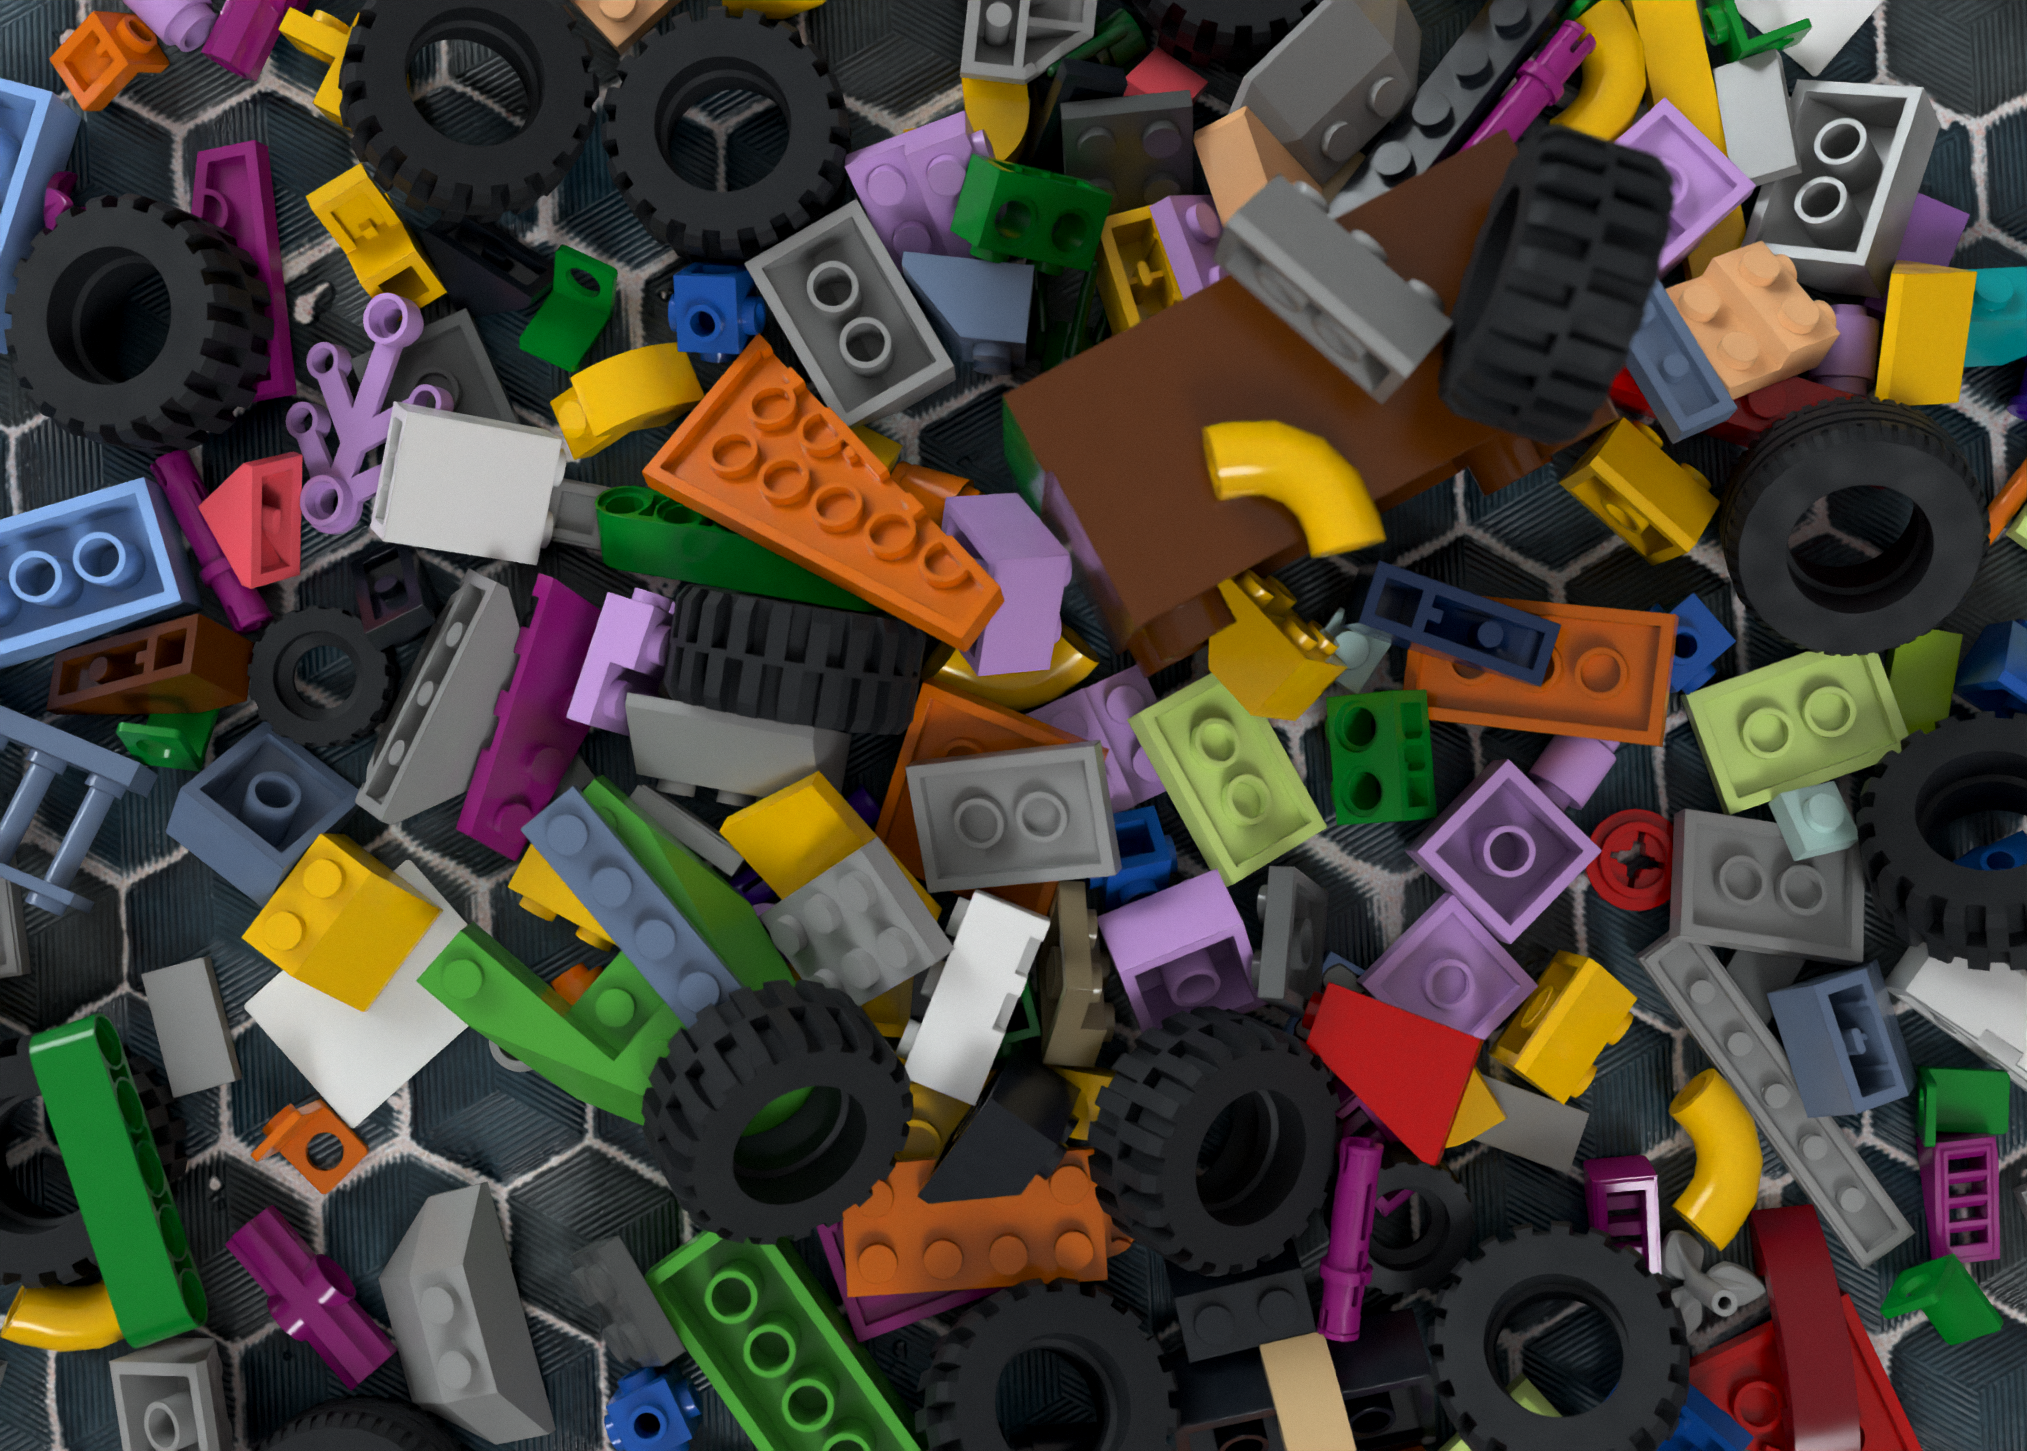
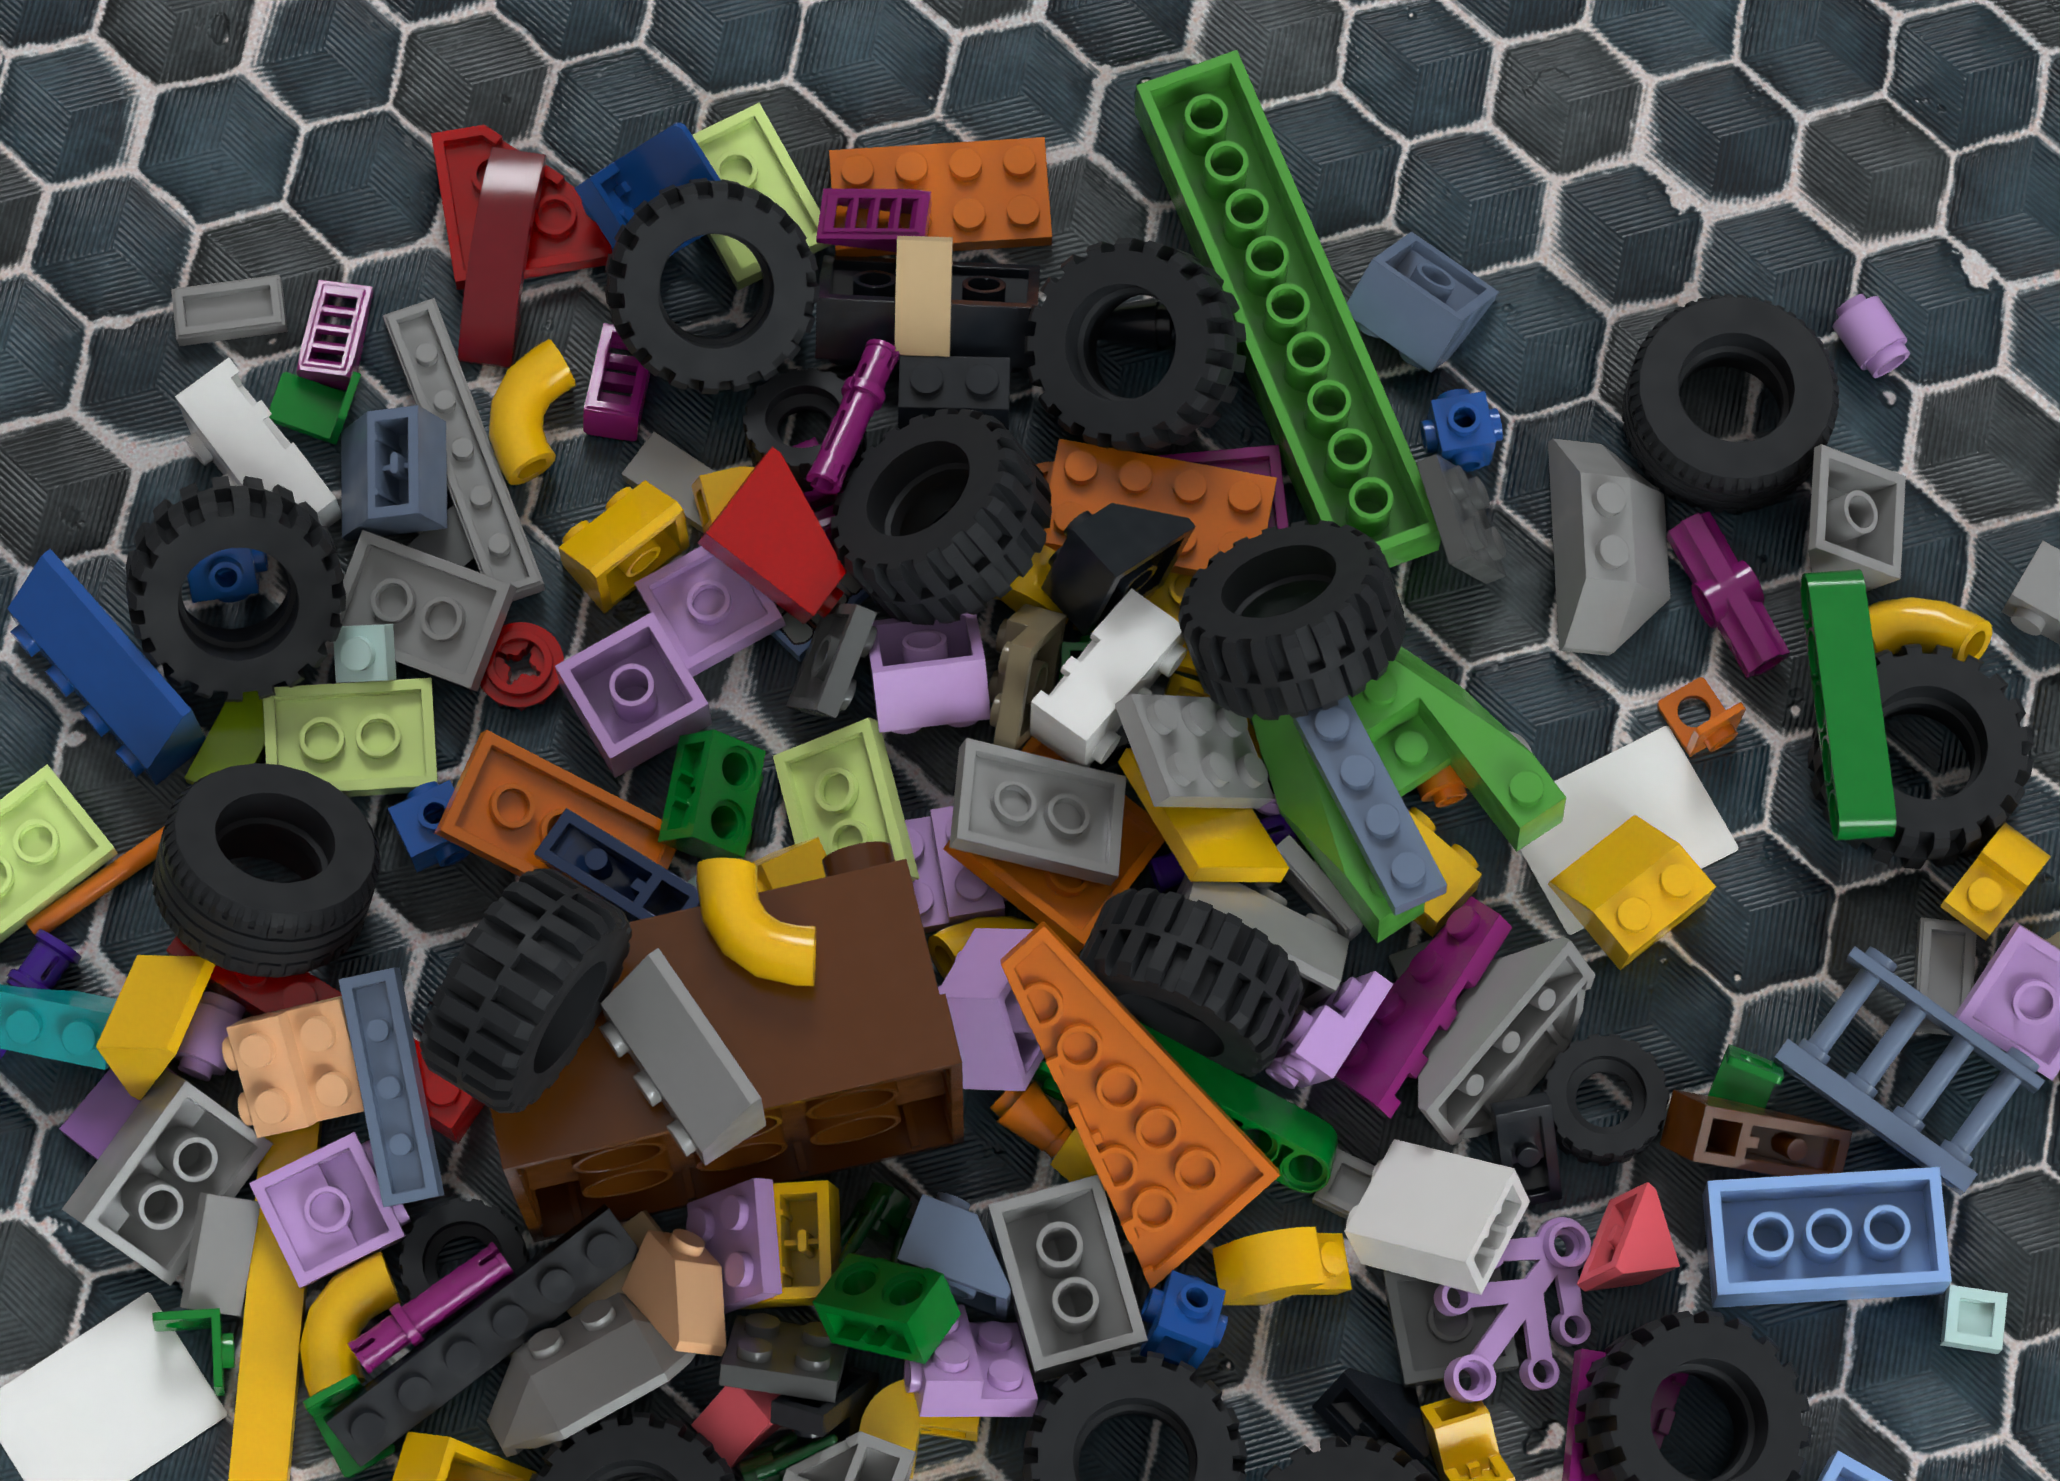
camera: 165 degrees left, 15 degrees down
light grey tile [141,956,242,1098] -> none
magenta pin [150,450,274,636] -> none
sand blue slope [165,721,360,908] -> none
green bracket [519,244,618,372] -> none
blue brick [1084,806,1178,912] -> none
lavender brick [1528,735,1620,812] -> none
yellow slope [1559,417,1721,566] -> none
light grey plant [1660,1230,1766,1338] -> none
green bracket [1879,1253,2004,1345] -> none

